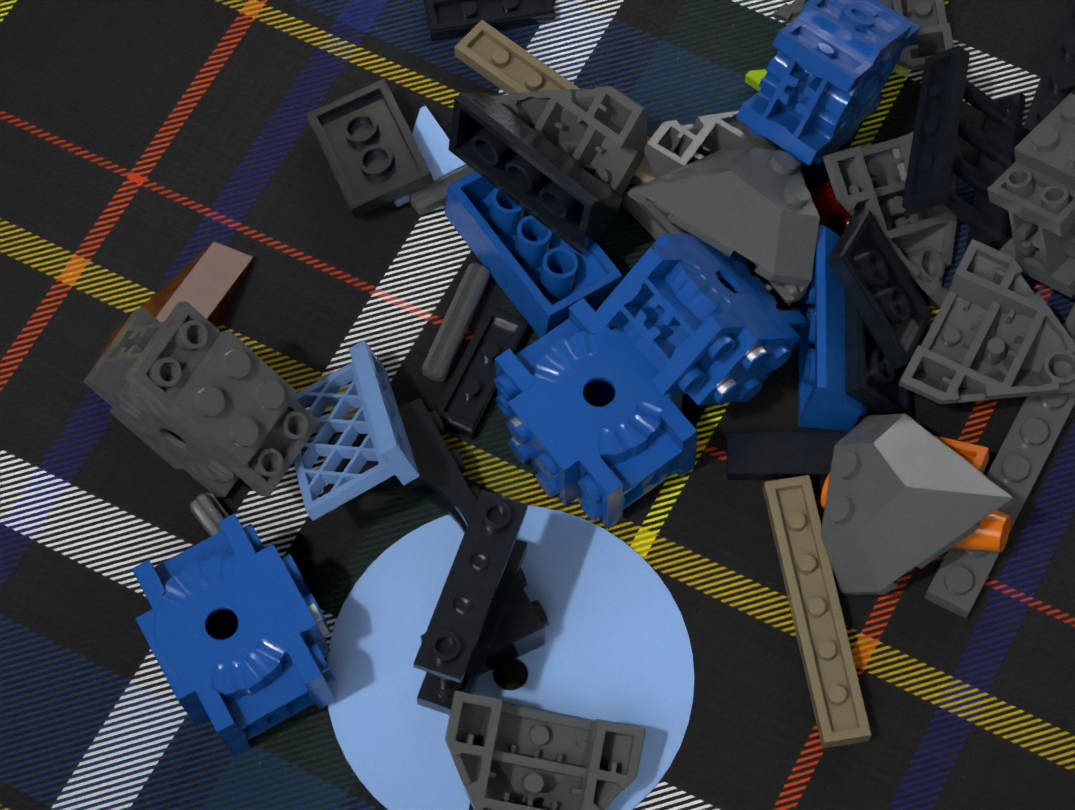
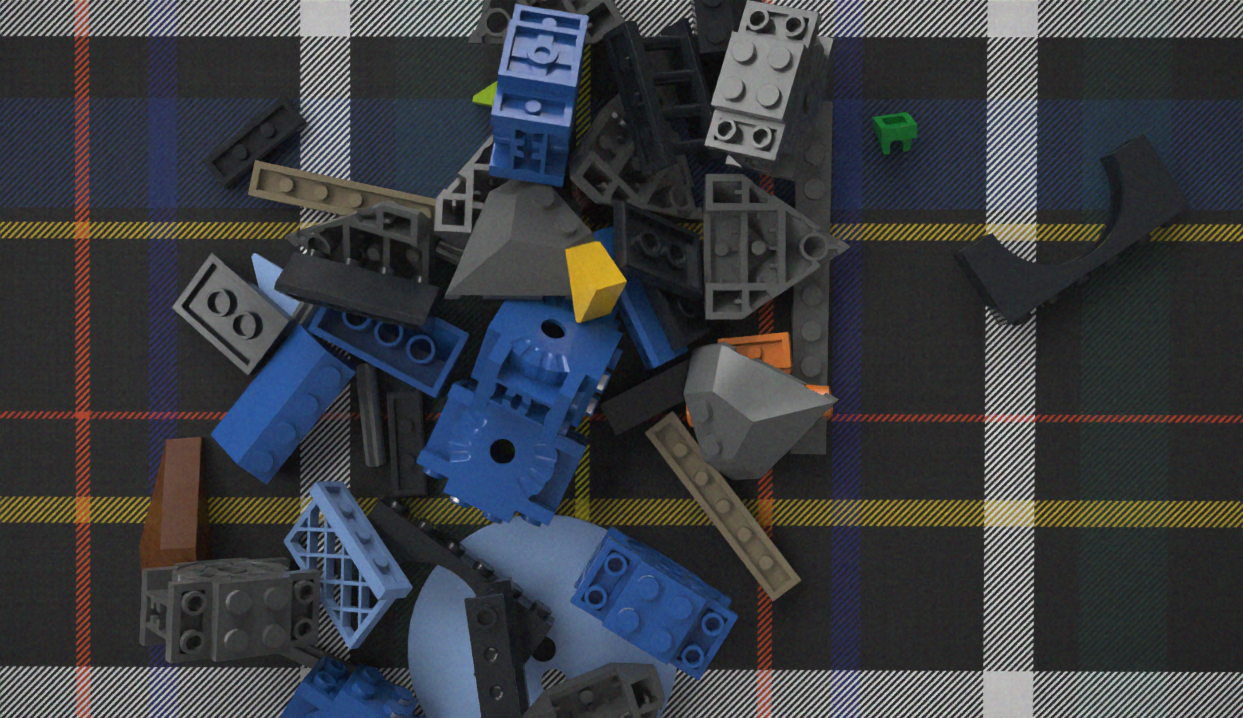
camera: 25 degrees left, 25 degrees up
none -> blue slope [211,323,356,485]
none -> yellow slope [565,241,627,323]
none -> blue piece [570,525,738,681]

